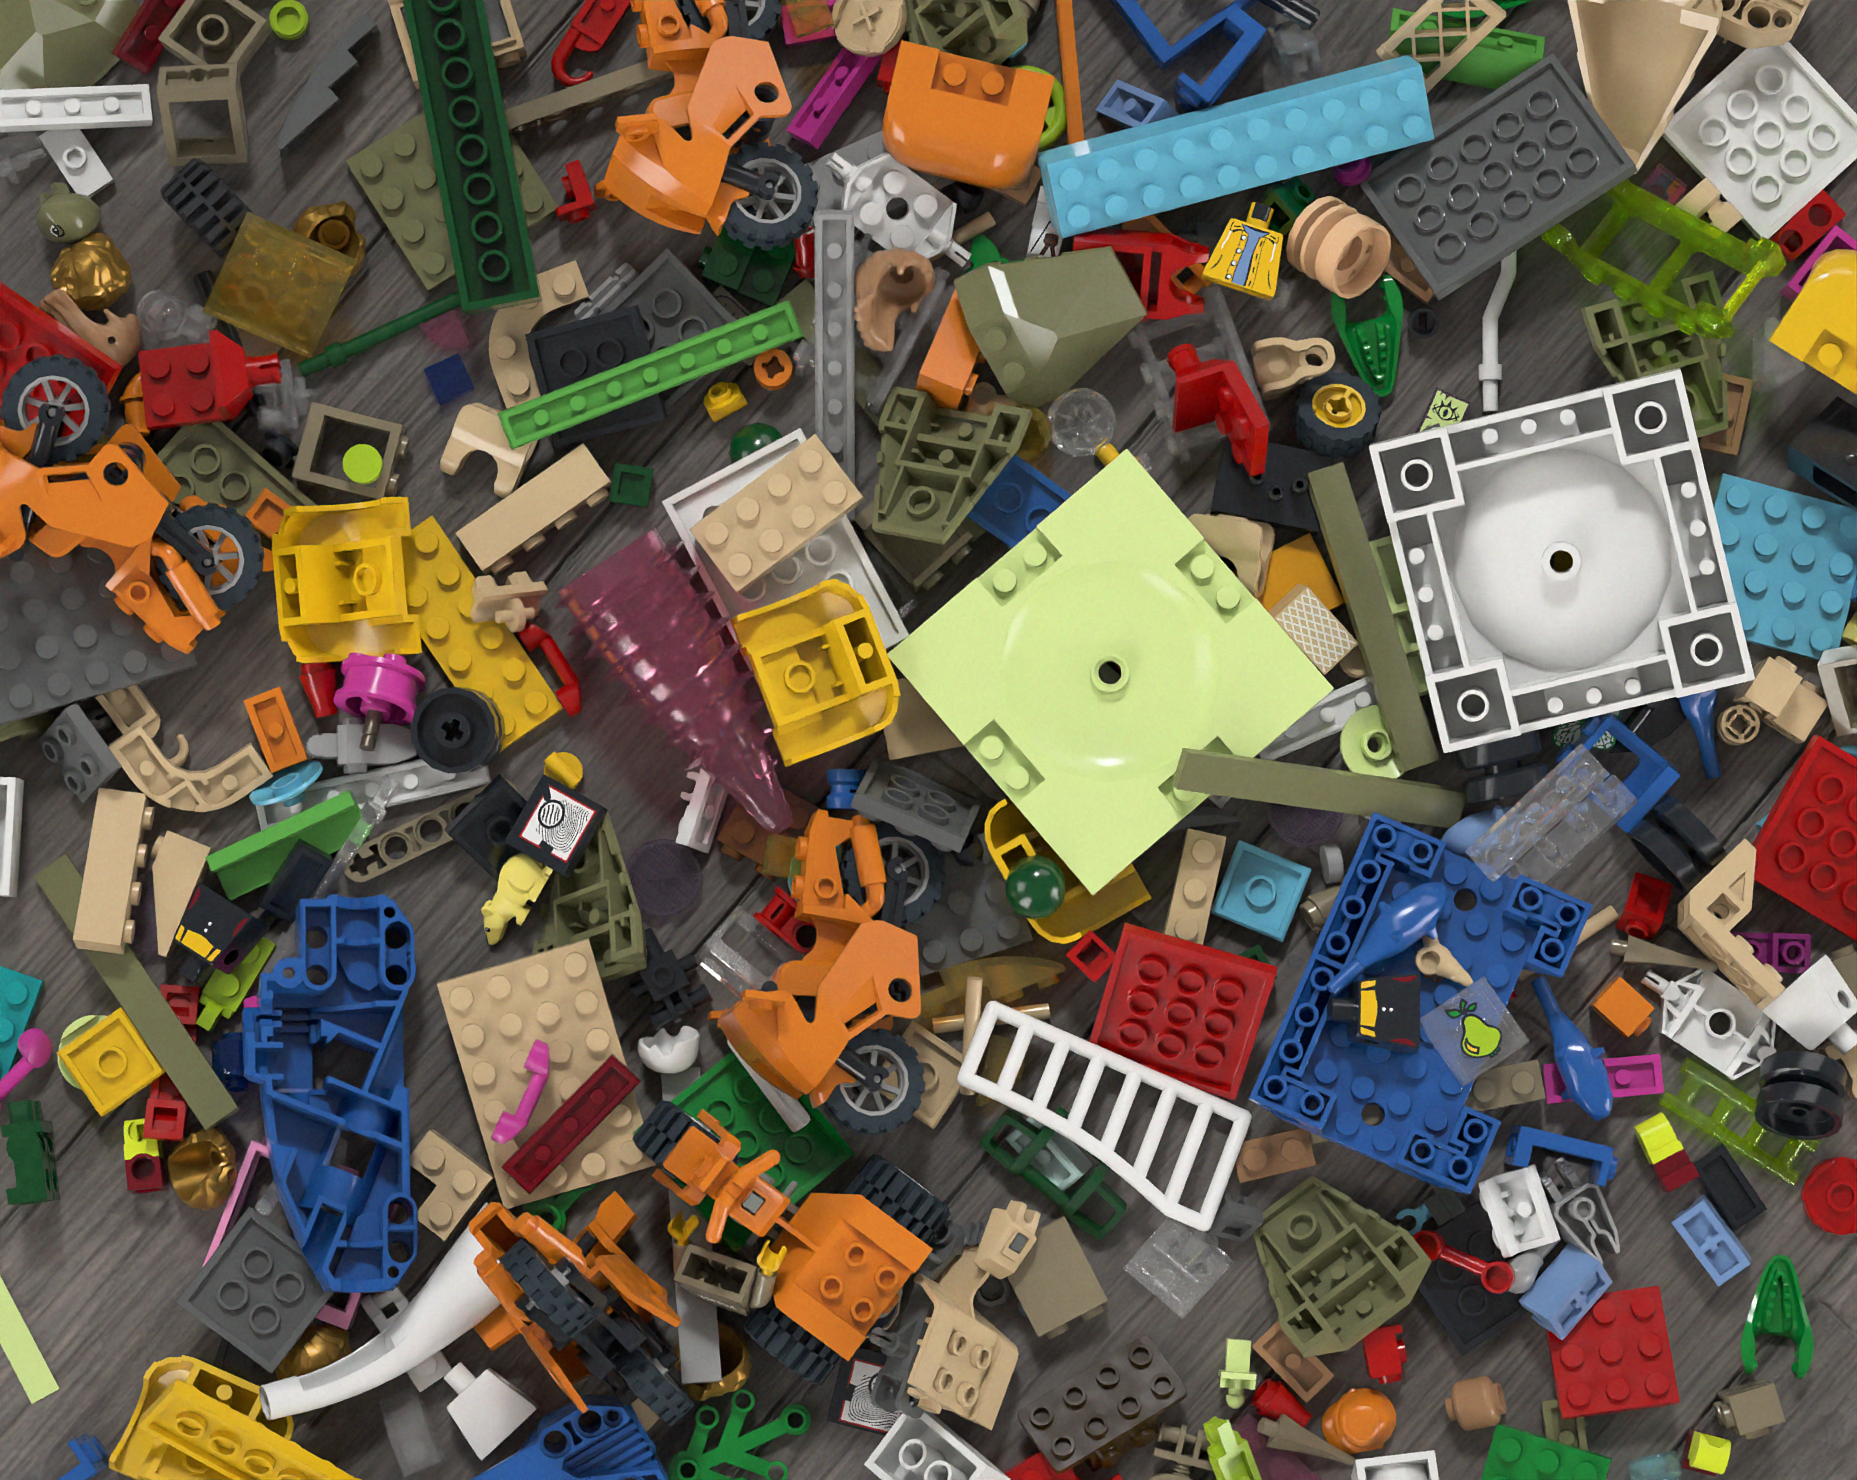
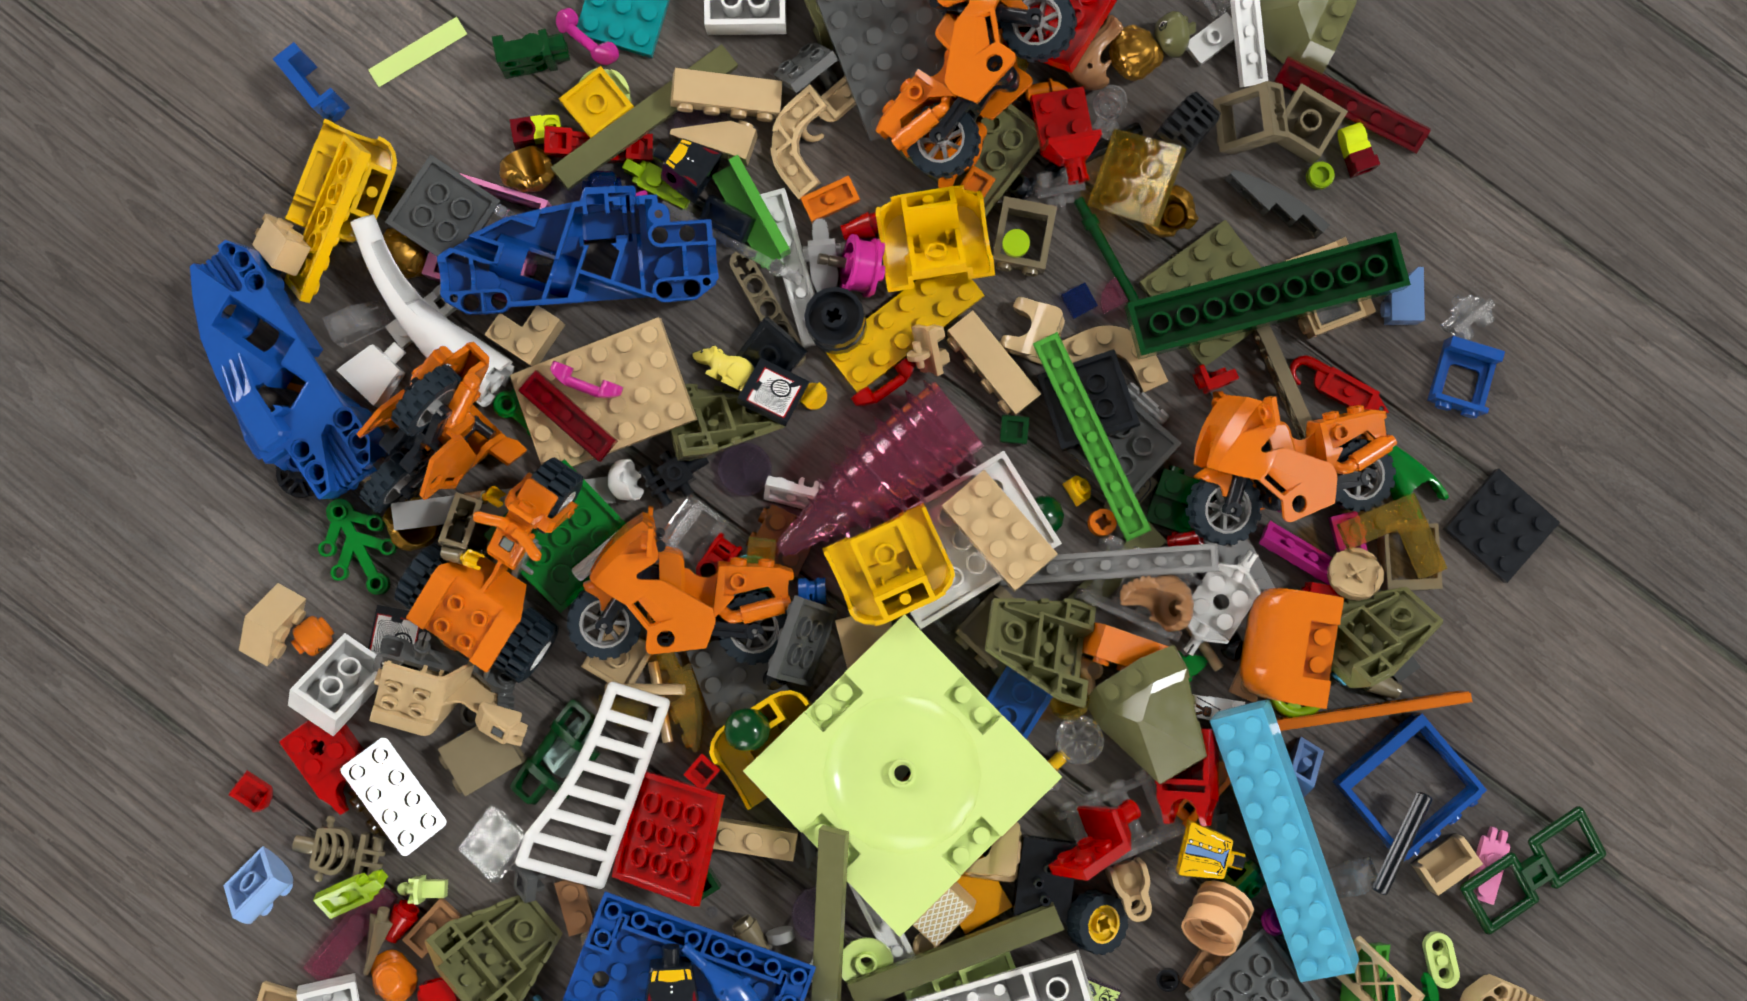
camera: 85 degrees right, 0 degrees up
medium azure dish [249,760,323,807] -> none
blue window [1174,6,1267,112] -> none
medium azure plate [1210,840,1312,942] -> none
green animal [1331,274,1403,397] -> none

